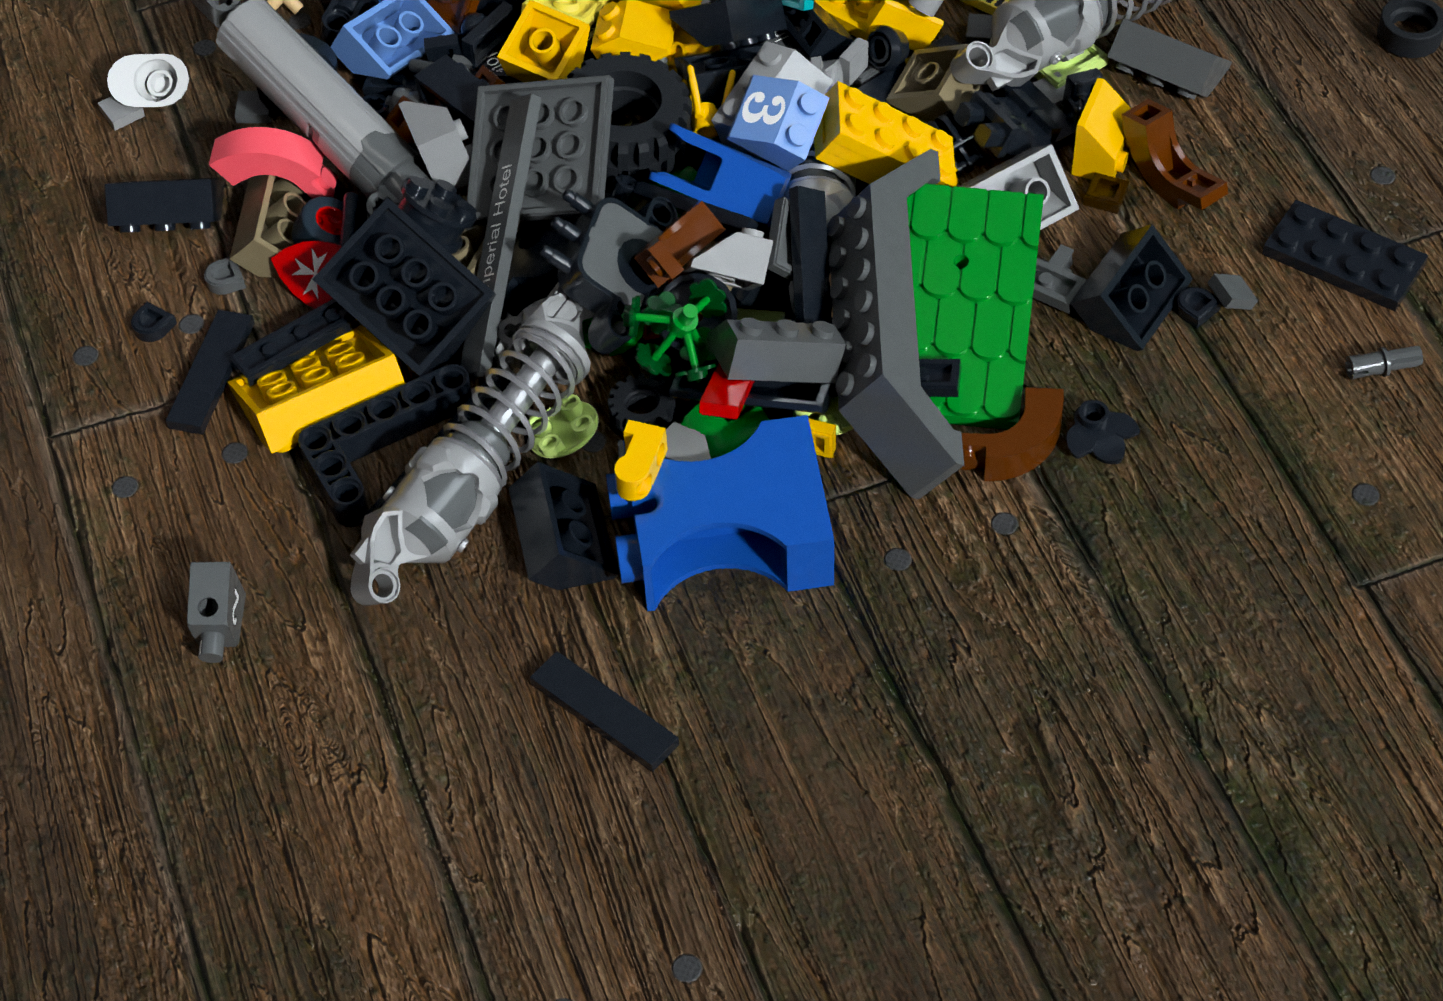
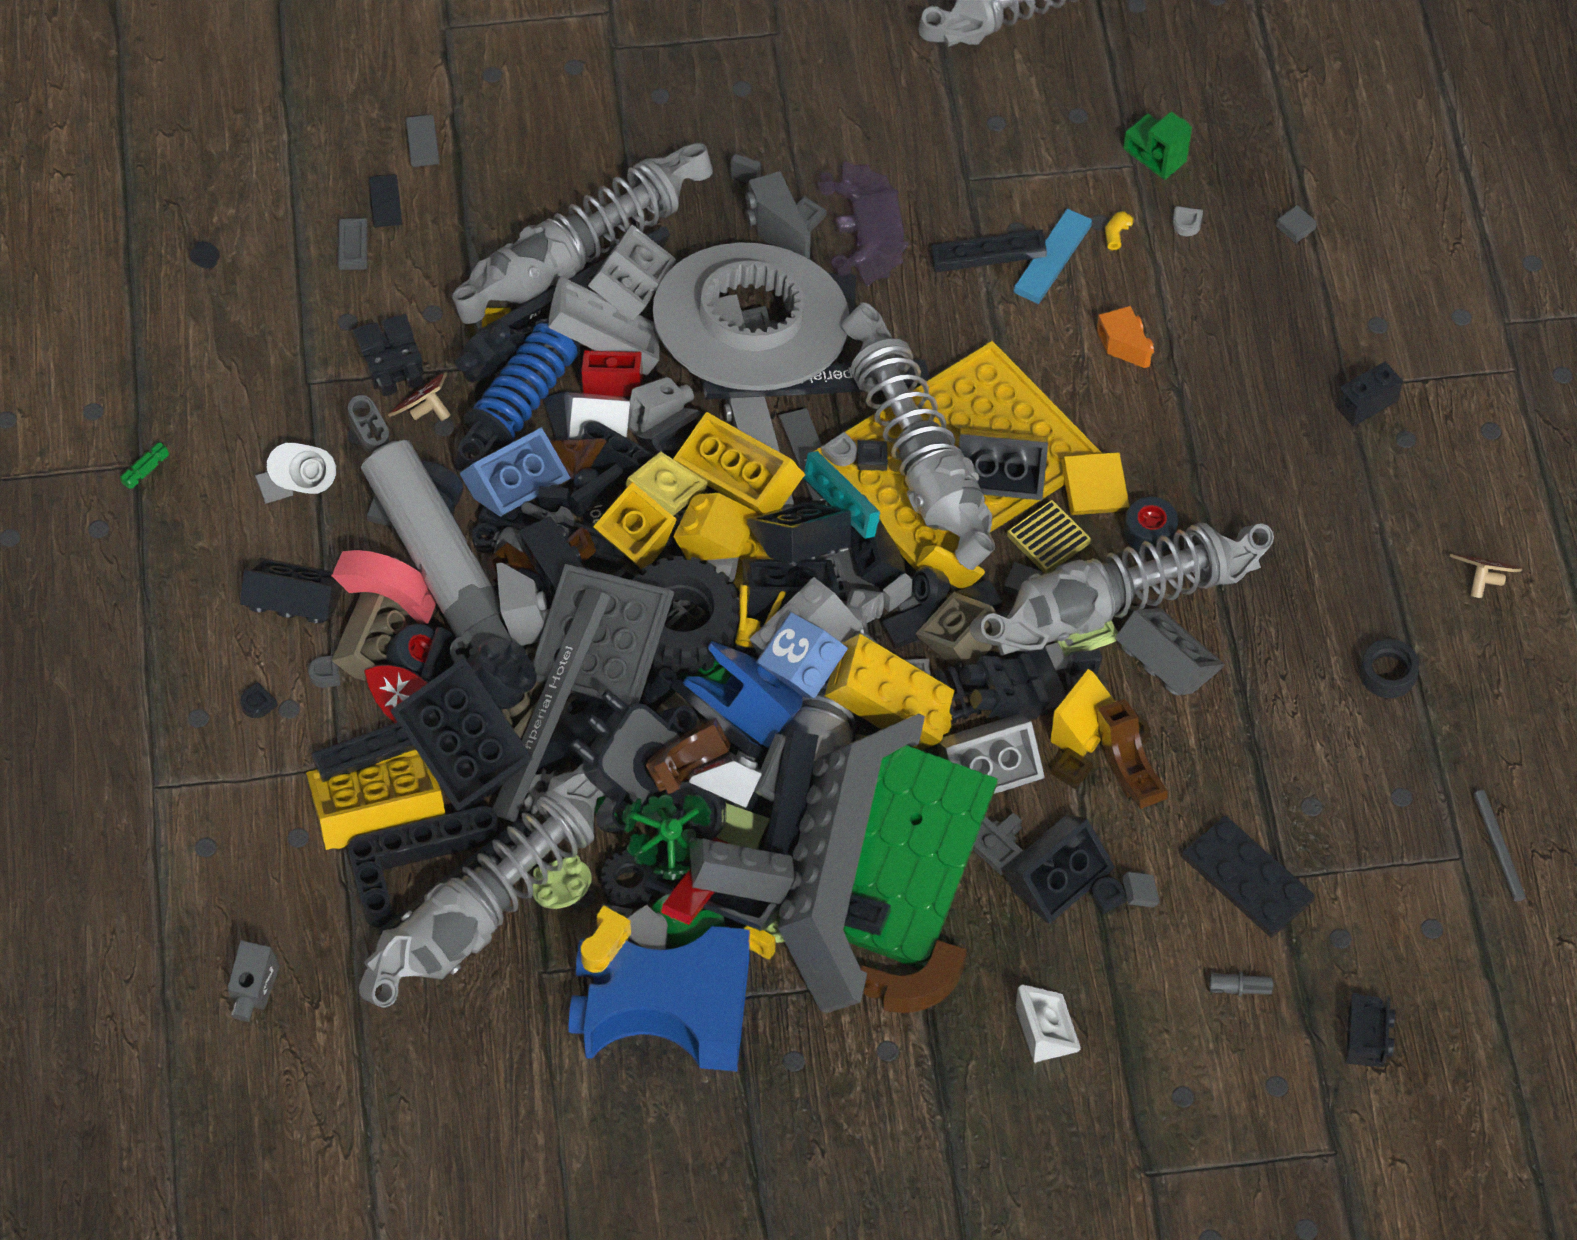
camera: 10 degrees right, 5 degrees up
black tile [165,309,255,435] -> none
black slope [509,462,618,590] -> none
black tile [530,651,679,773] -> none
black plate [1066,400,1140,464] -> none
none -> white slope [1015,985,1081,1062]

